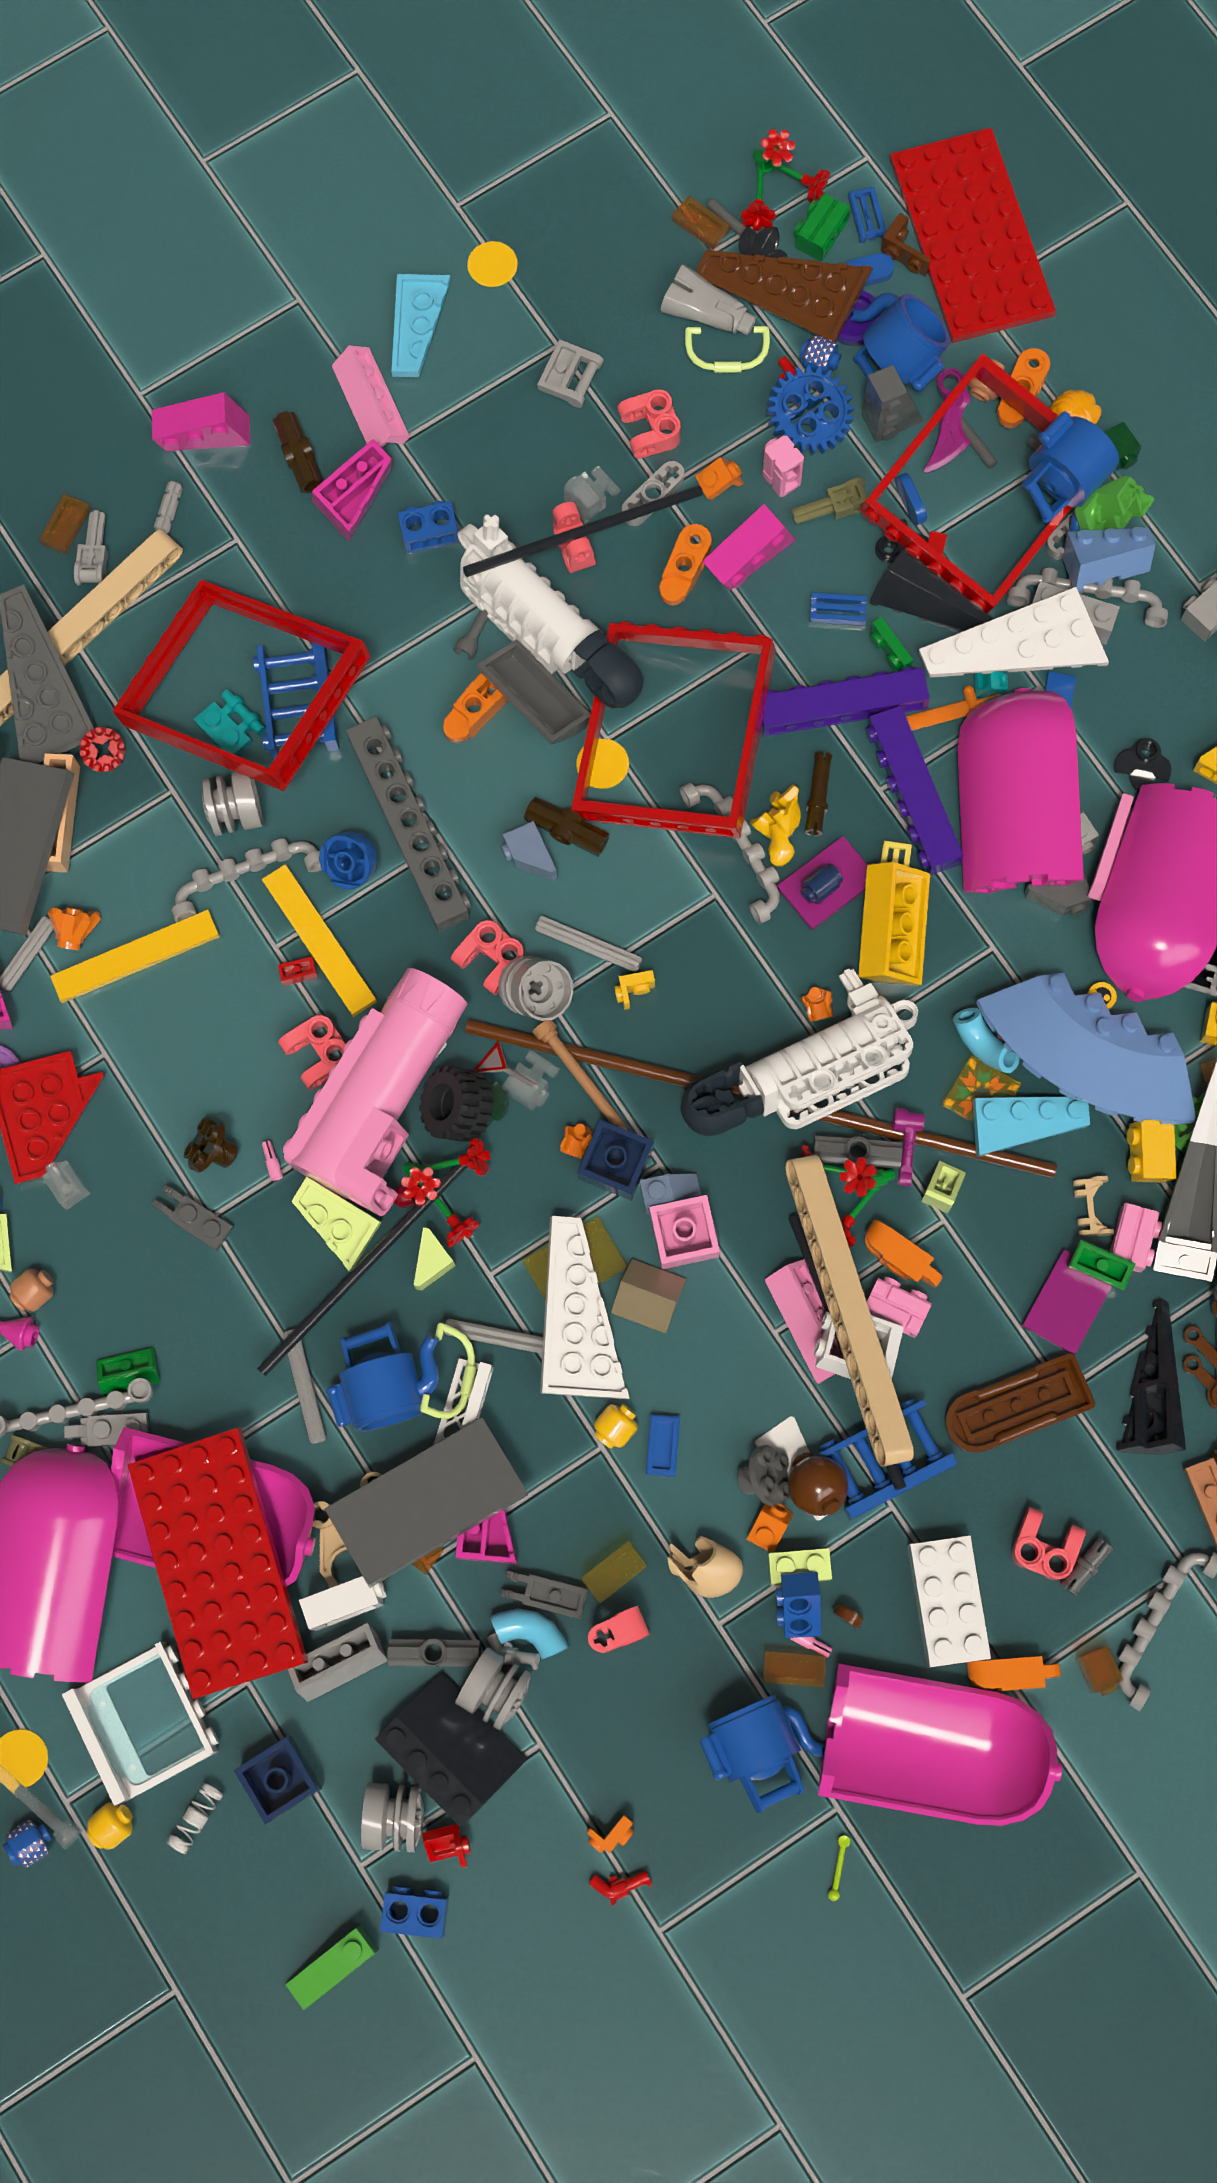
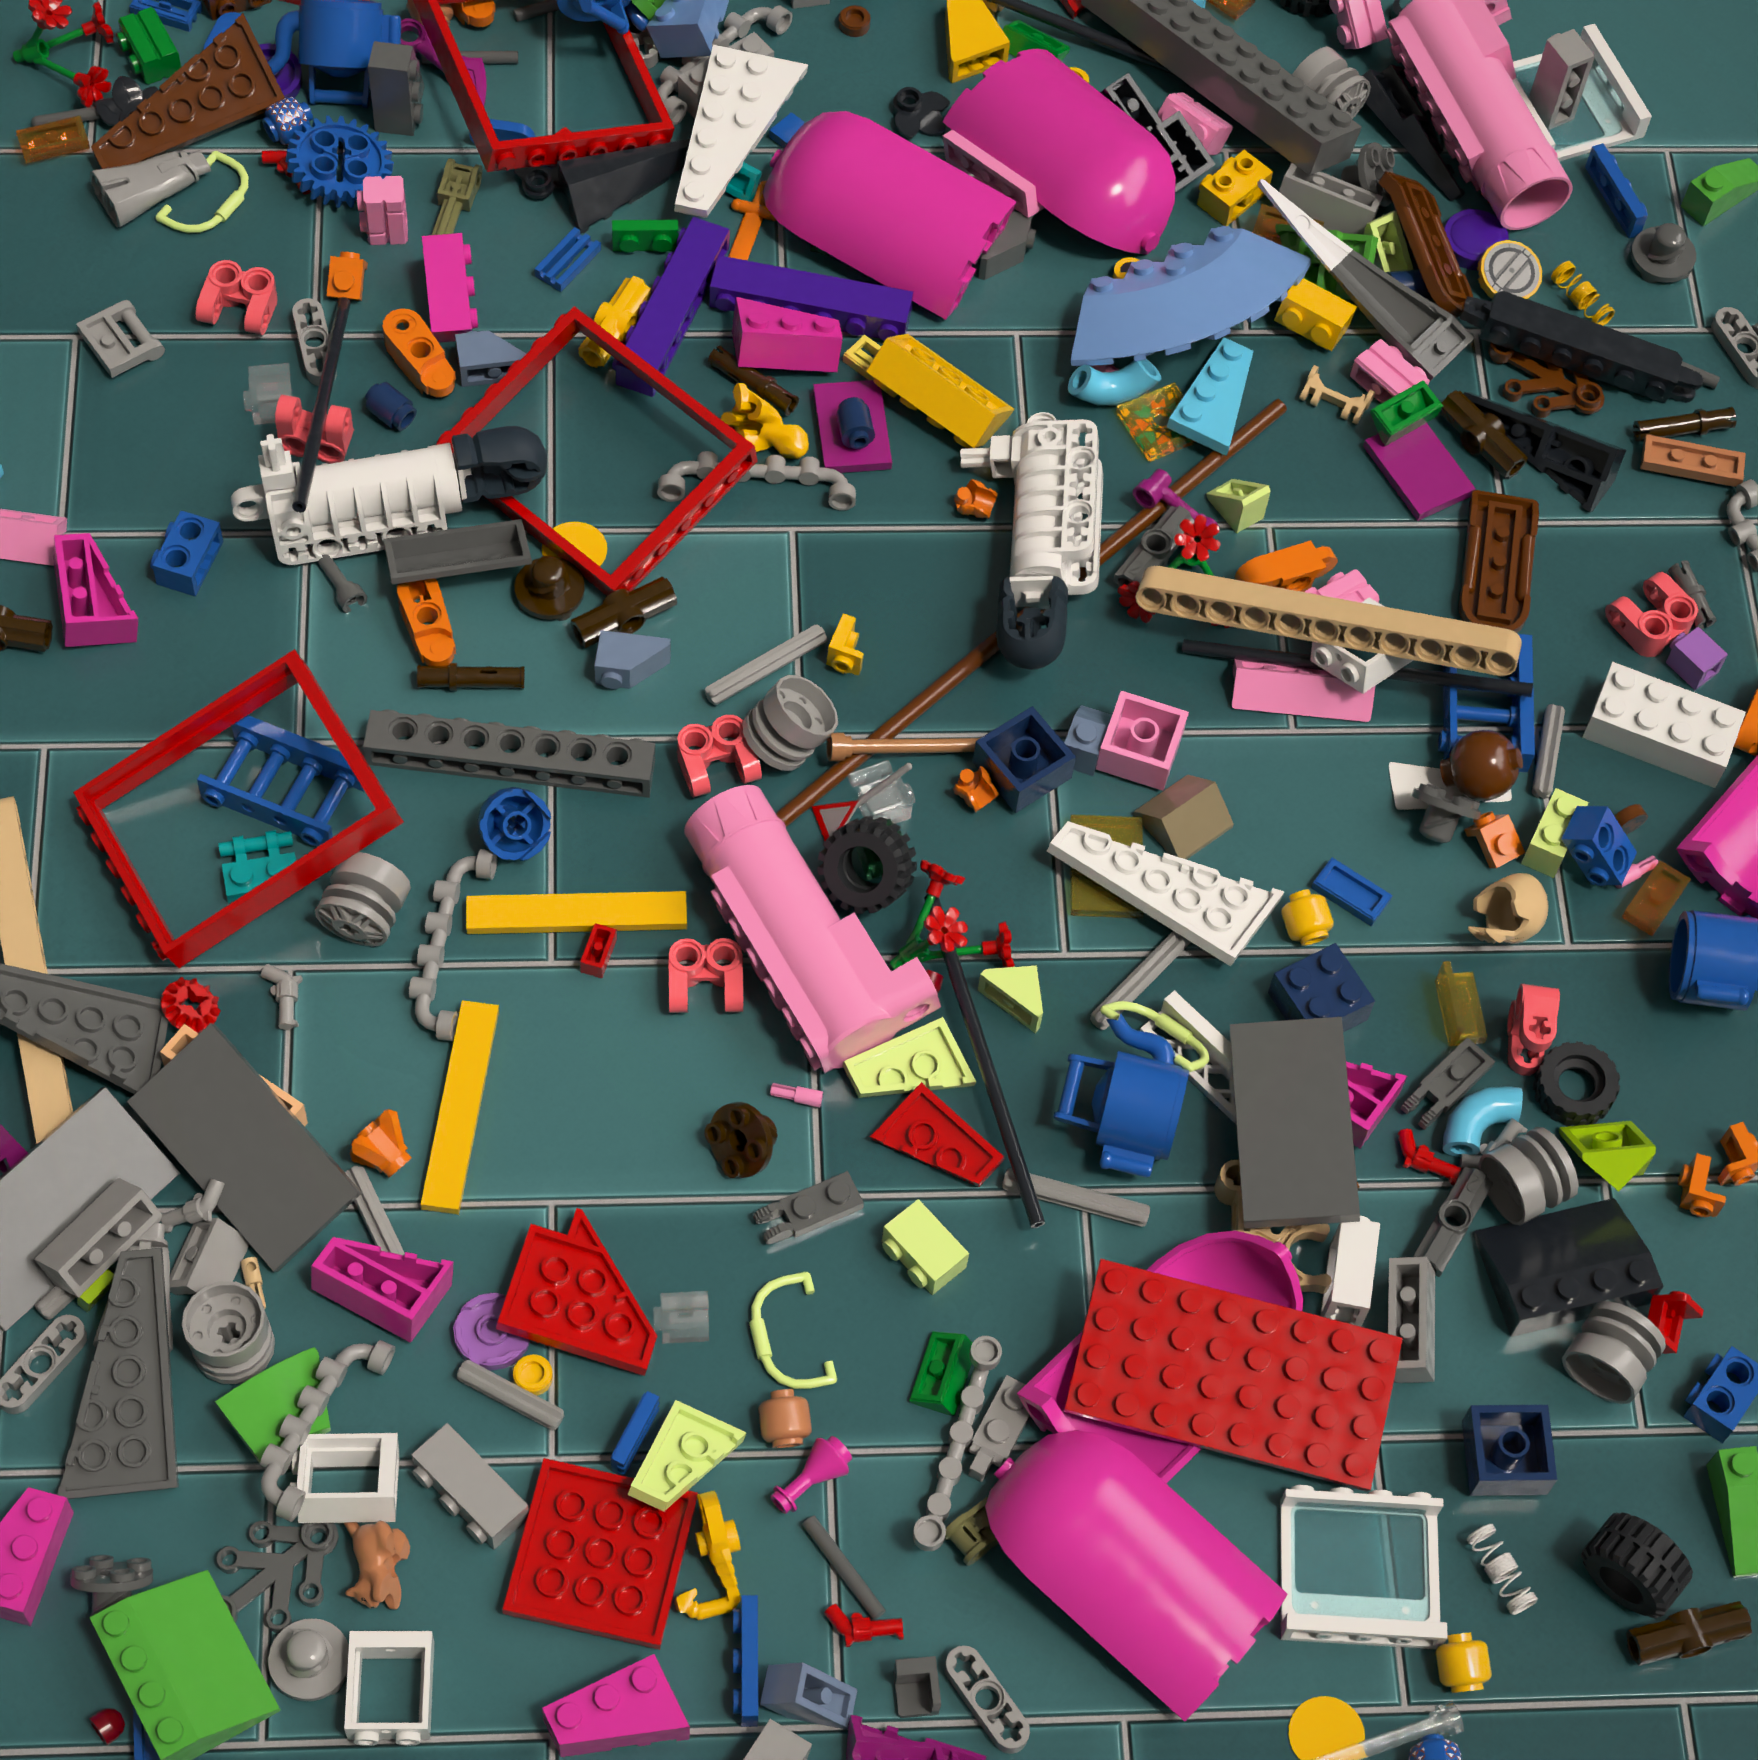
camera: 70 degrees left, 15 degrees down
none -> light grey piece [261,964,303,1030]
none -> dark blue brick [365,382,417,431]
none -> dark brown pin [417,663,525,691]
none -> sand blue slope [455,331,526,387]
none -> dark brown plate [515,556,585,621]
none -> yellow piece [579,276,651,368]
none -> dark pink wedge [732,297,843,372]
none -> yellowish green piece [749,1272,837,1389]
none -> reddish brown tile [839,5,871,37]
none -> red wing [870,1082,1005,1187]
none -> yellowish green brick [882,1199,969,1295]
none -> dark blue brick [1268,943,1375,1032]
none -> red piece [1398,1128,1461,1185]
none -> dark brown piece [1439,390,1528,479]
none -> light grey axle [1532,704,1565,799]
none -> black tyre [1533,1041,1620,1126]
none -> lime slope [1559,1121,1656,1192]
none -> black tyre [1581,1512,1693,1618]
none -> dark brown piece [1626,1601,1752,1666]
none -> medium lavender brick [1666,627,1728,690]
none -> orange bracket [1678,1153,1726,1217]

